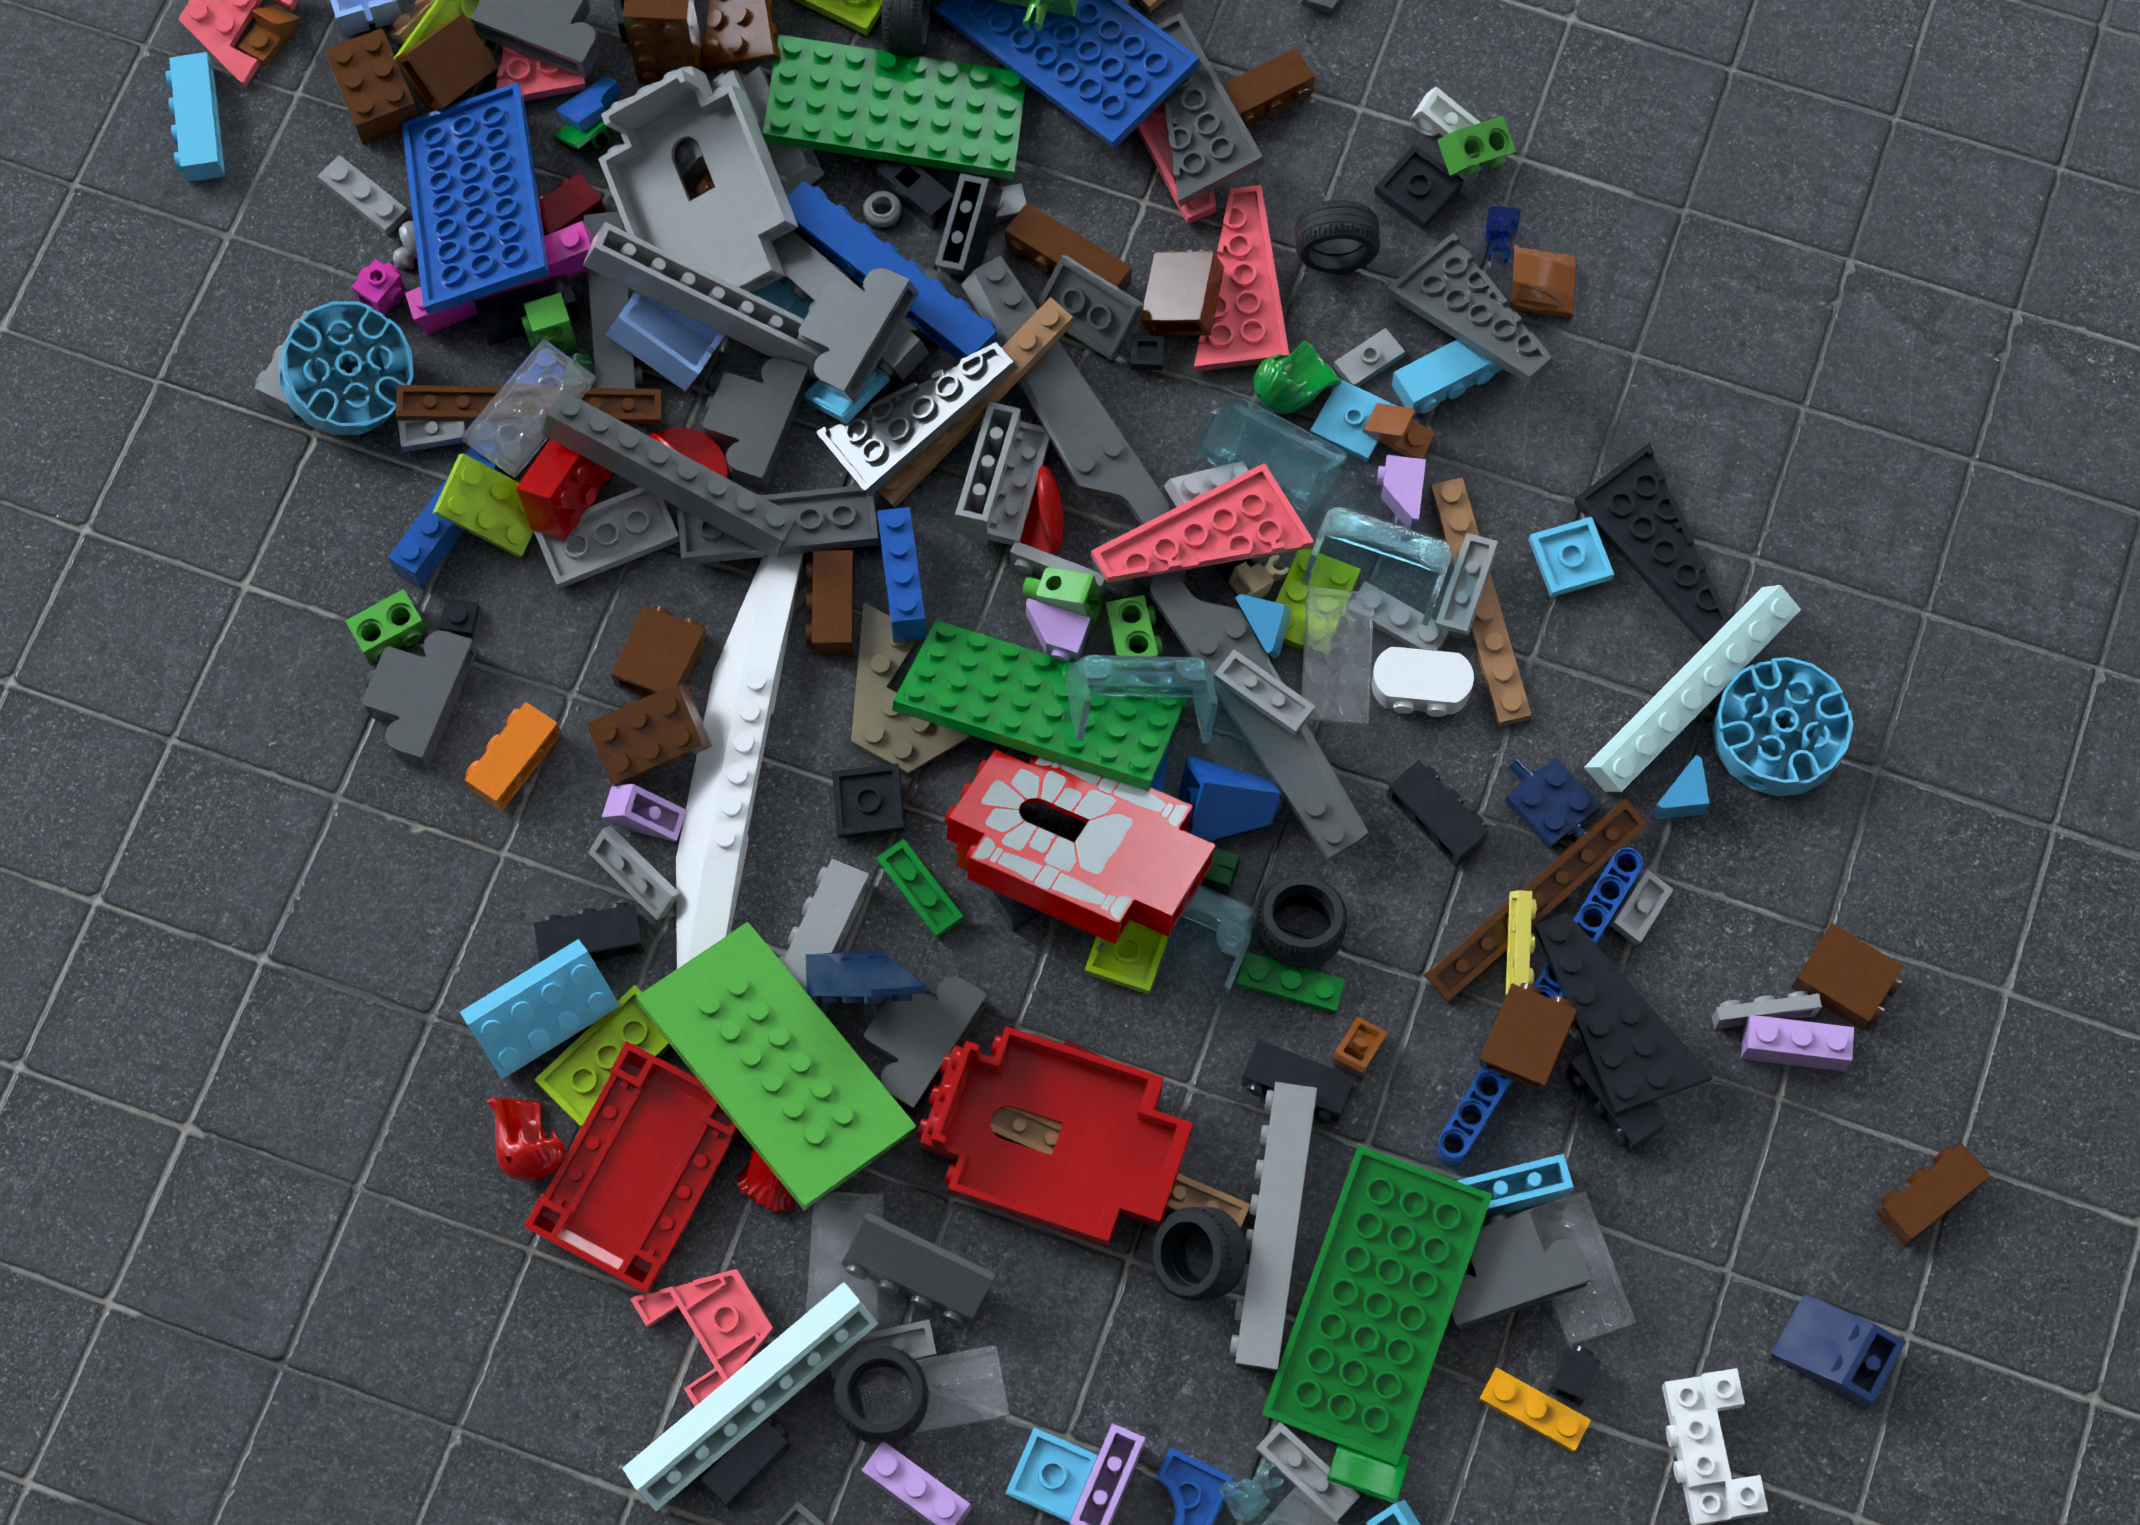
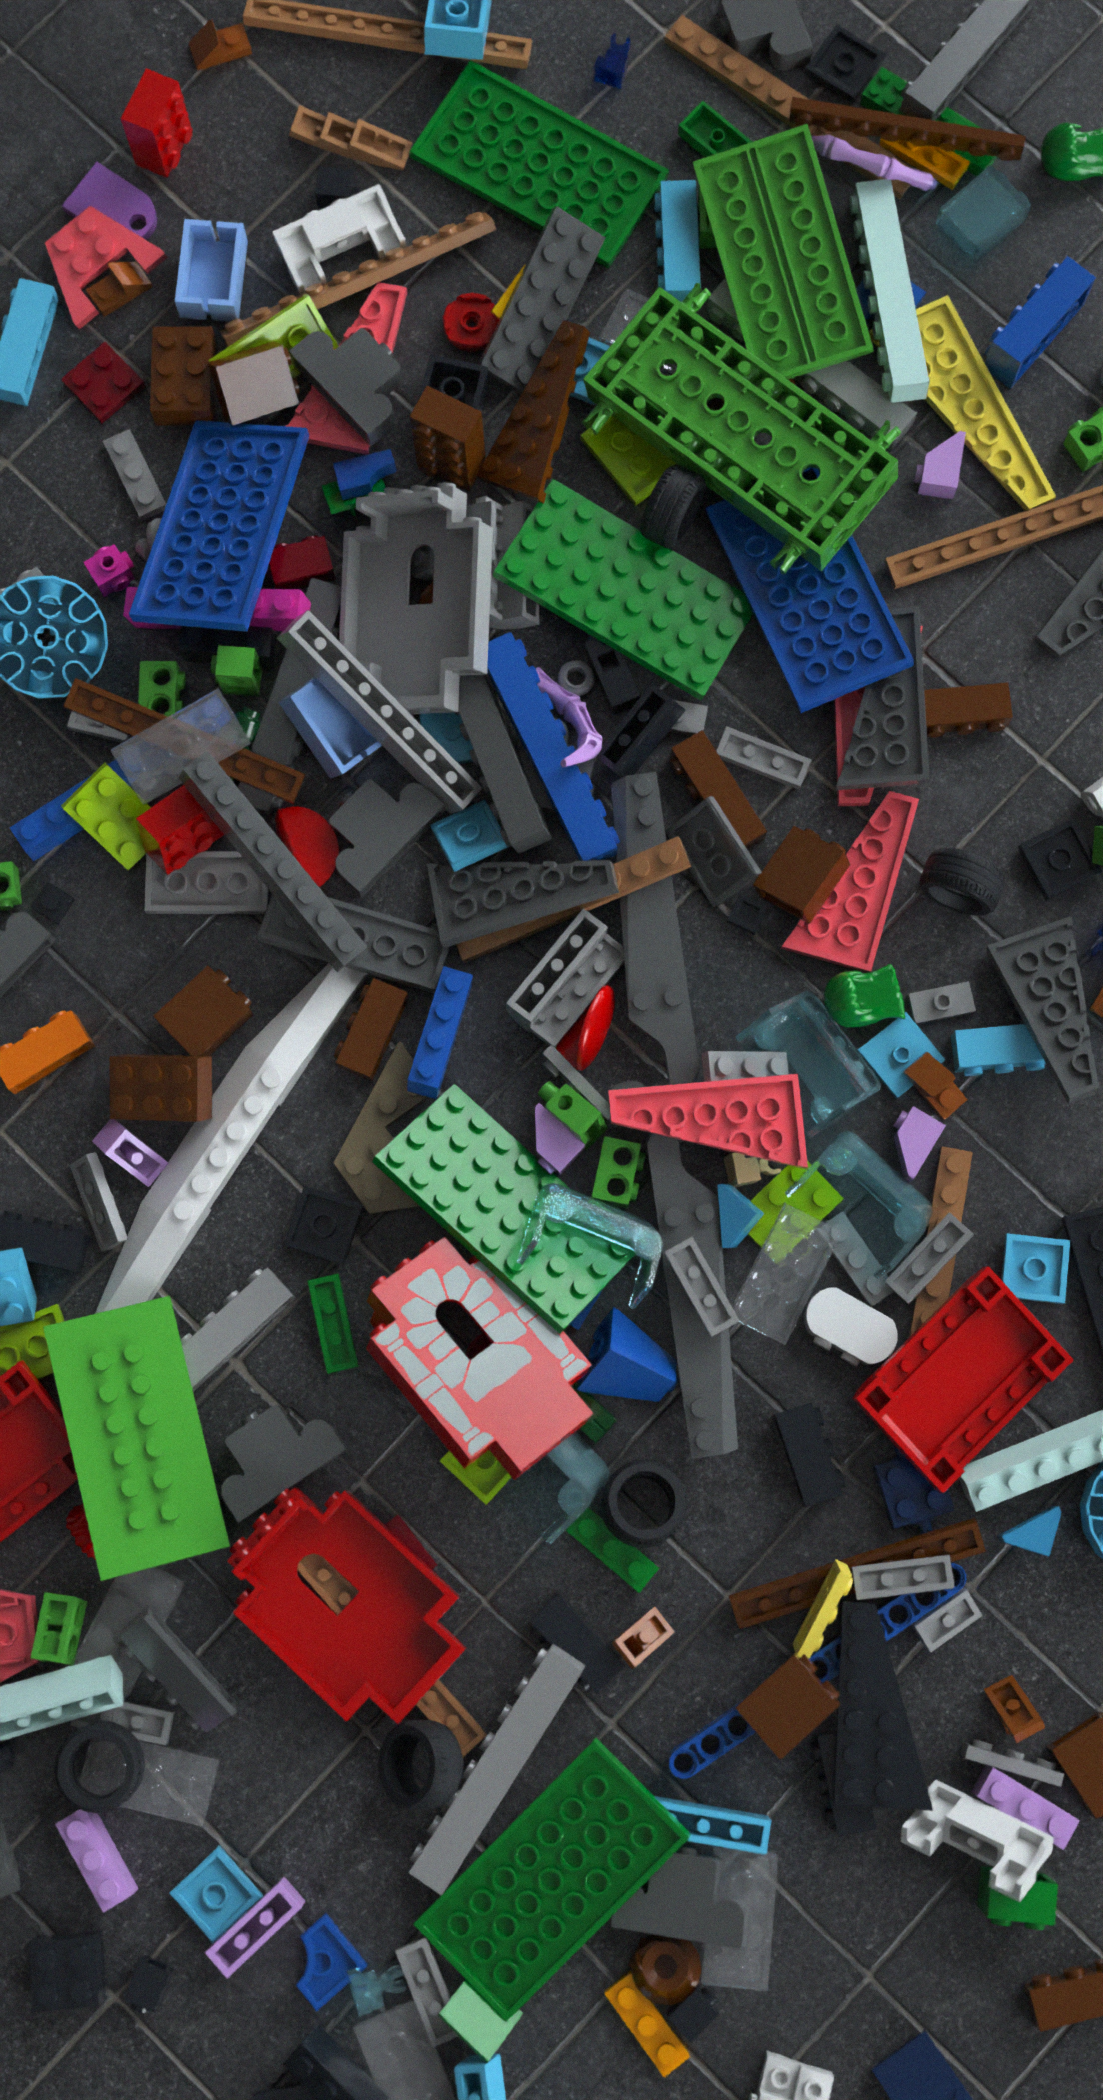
camera: 25 degrees right, 10 degrees up
brick [799,268,919,403] -> none
dark blue slope [806,951,926,1003] -> none
none -> bright green brick [31,1592,87,1666]
none -> dark red plate [61,341,146,424]
none -> bright green brick [138,661,186,720]
none -> lavender animal [536,667,602,767]
none -> reddish brown piece [628,1934,701,2005]
none -> light grey plate [716,726,812,790]
none -> light grey plate [851,1555,955,1600]
none -> red slope [852,1266,1074,1494]
none -> white bracket [901,1780,1054,1902]
none -> green brick [977,1866,1058,1930]
none -> dark orange slope [984,1675,1045,1743]

